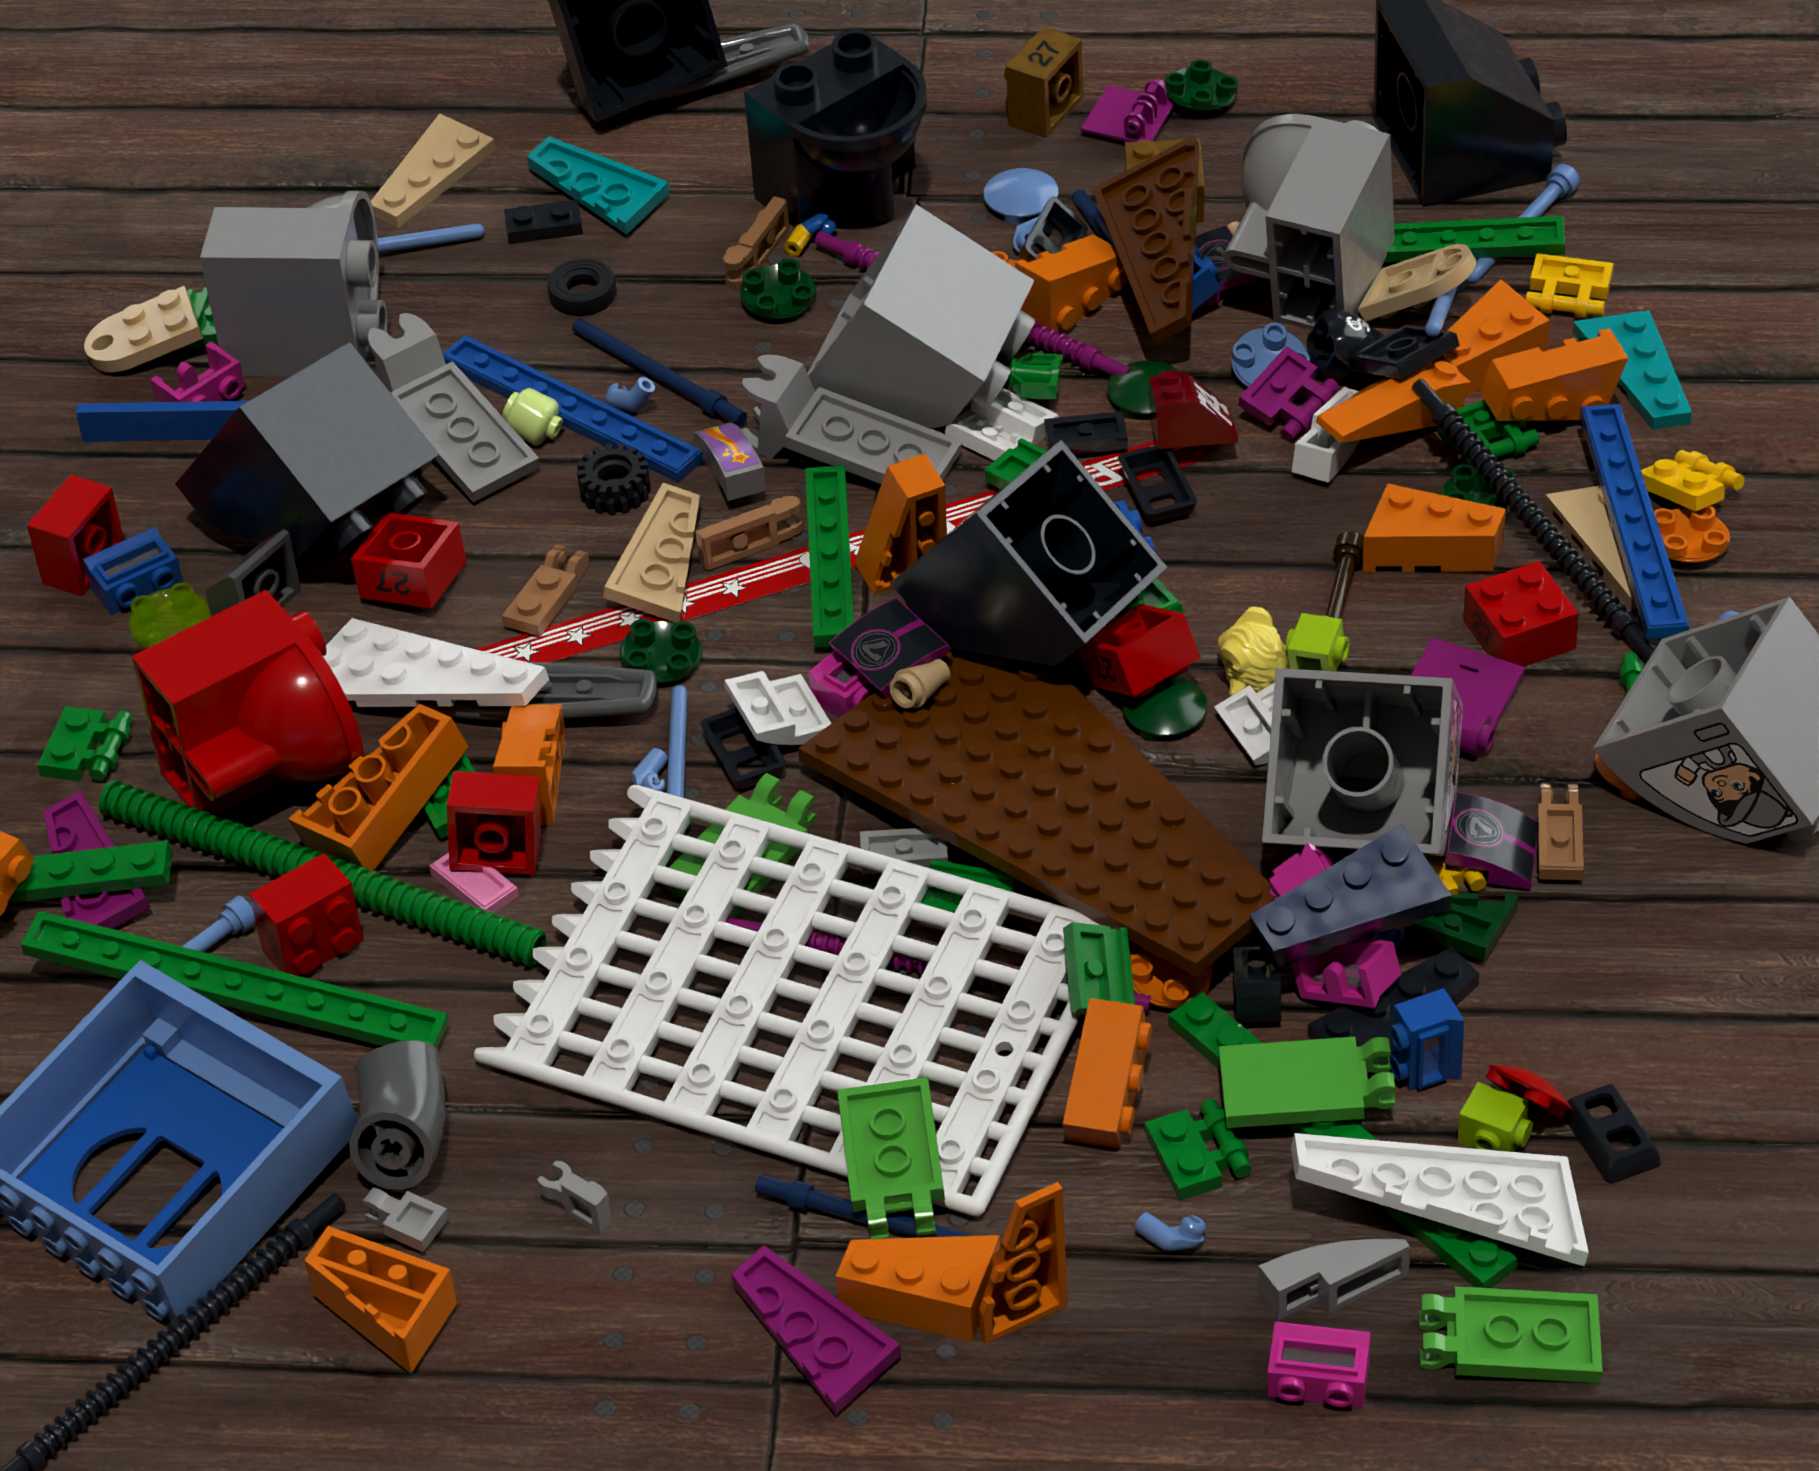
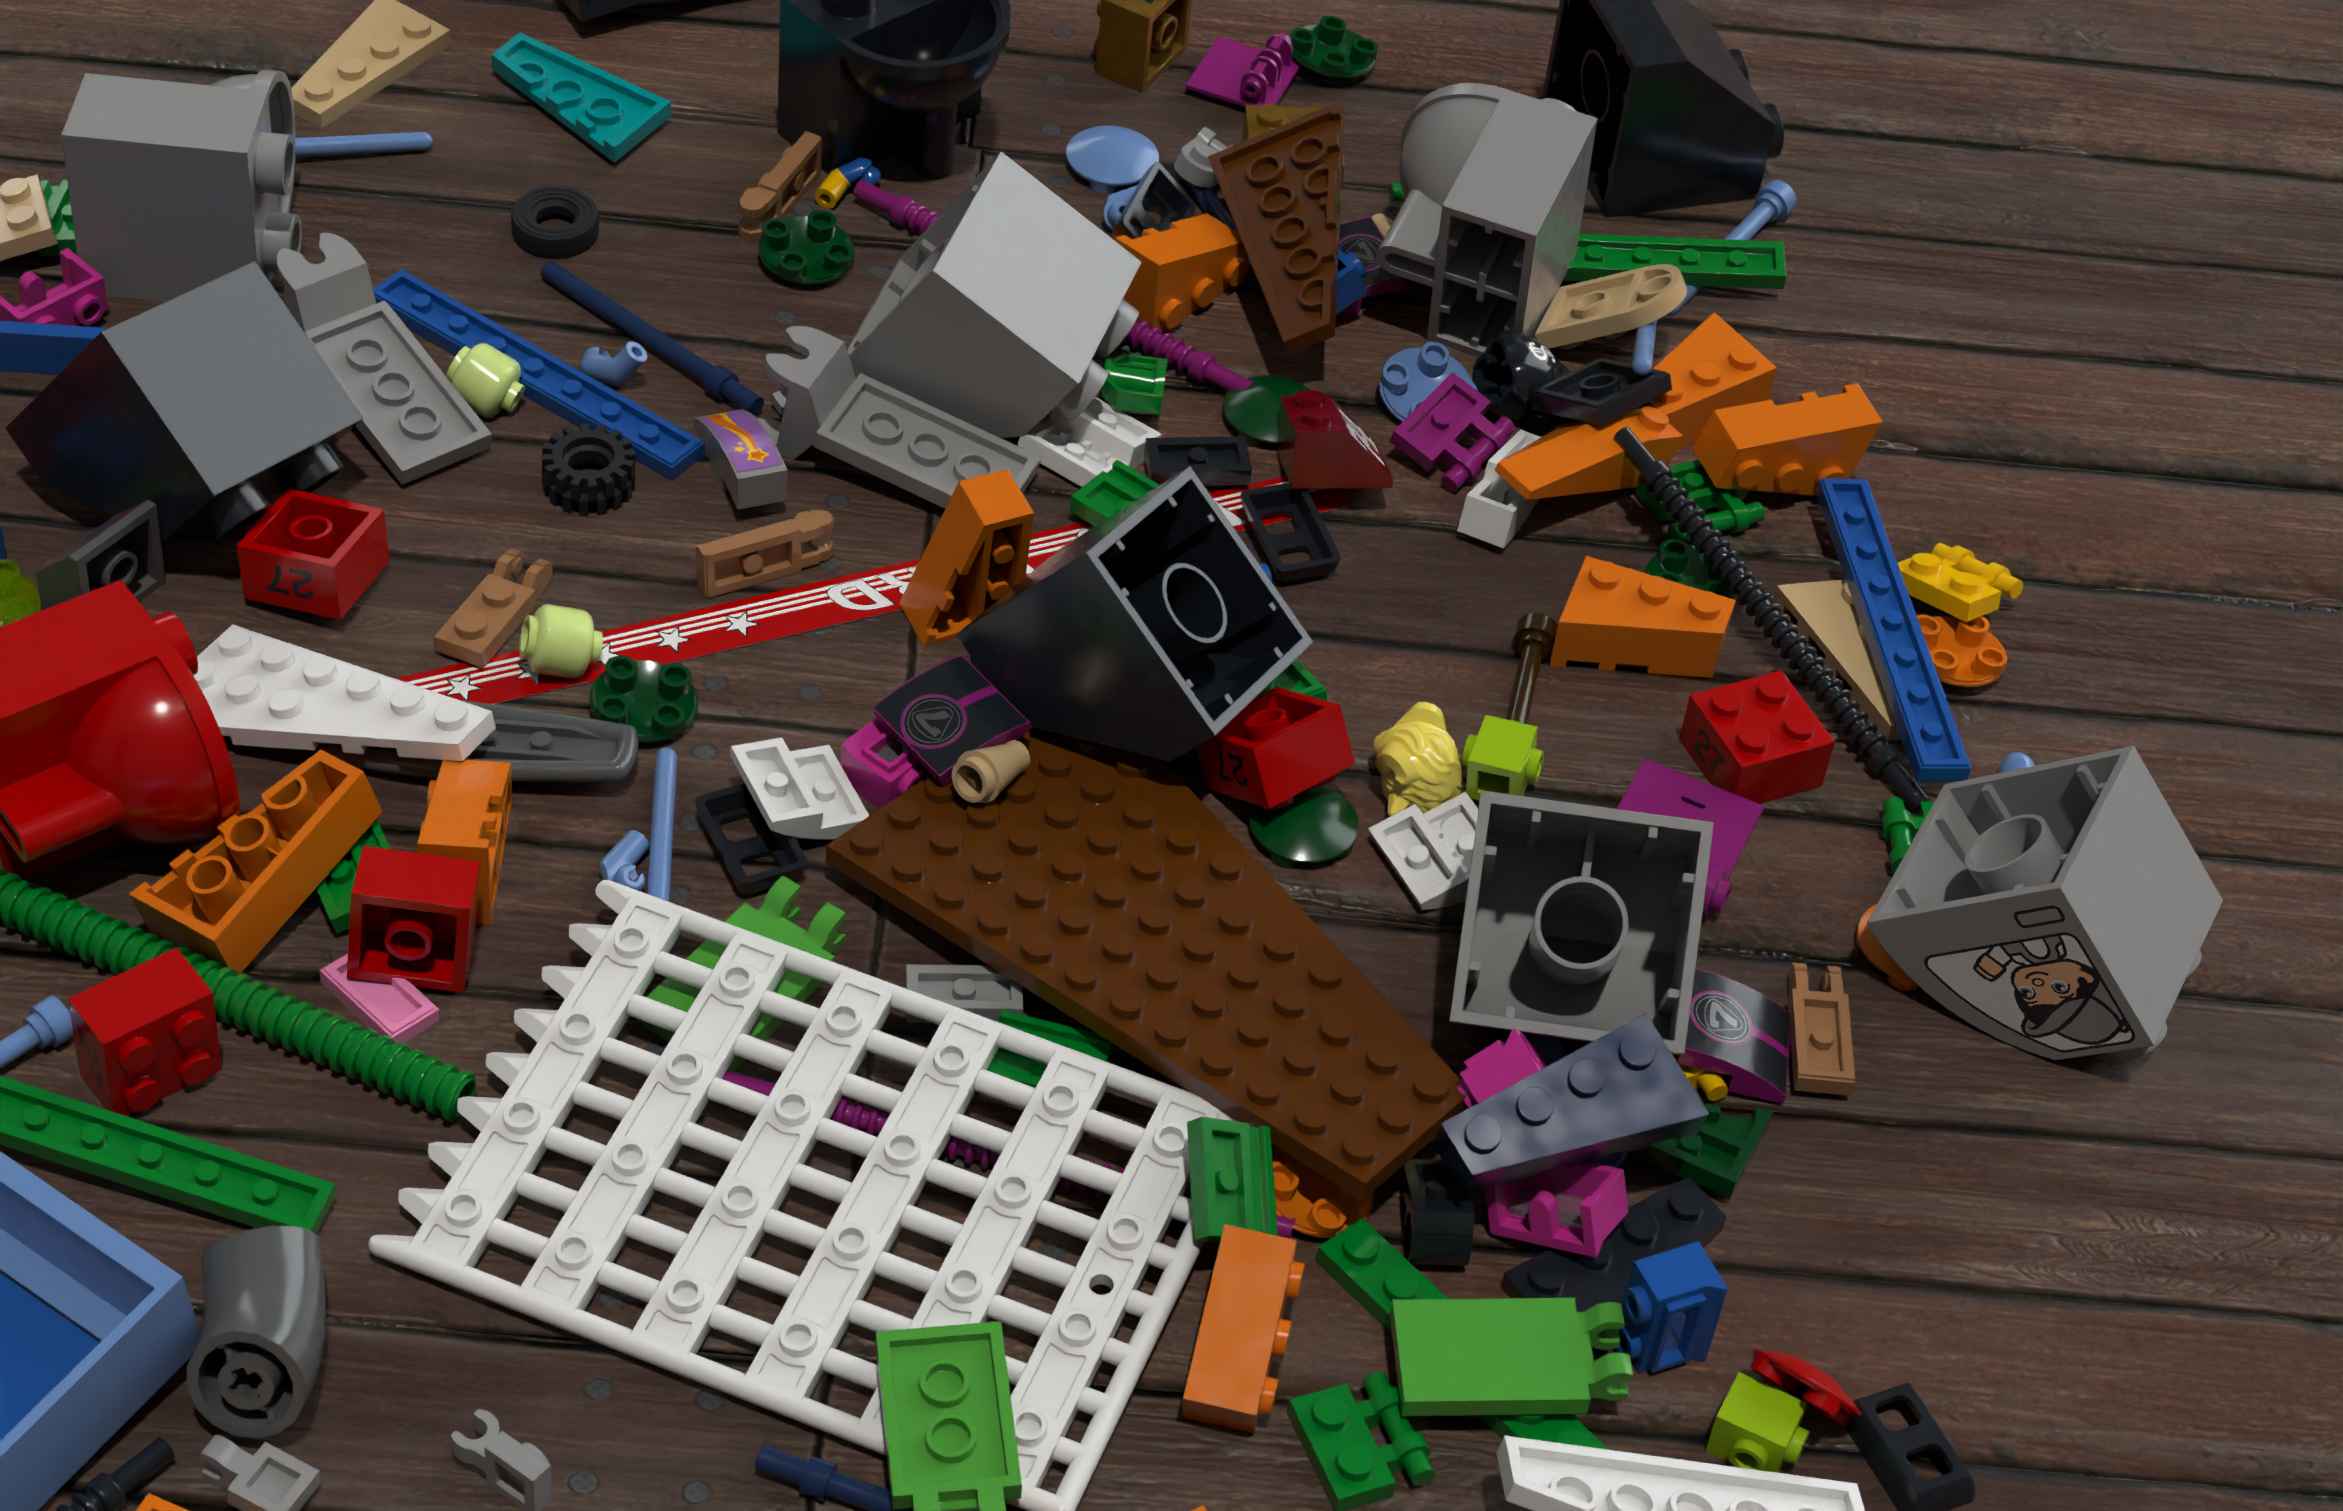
camera: 10 degrees left, 0 degrees up
black plate [504,200,583,244] -> none
tan wing [603,483,700,623] -> none
green plate [805,465,854,648] -> none
yellow plate [1526,253,1614,319] -> none
teal wing [1573,310,1692,430] -> none
none -> yellowish green head [519,604,603,679]
none -> light grey plate [1174,127,1234,188]

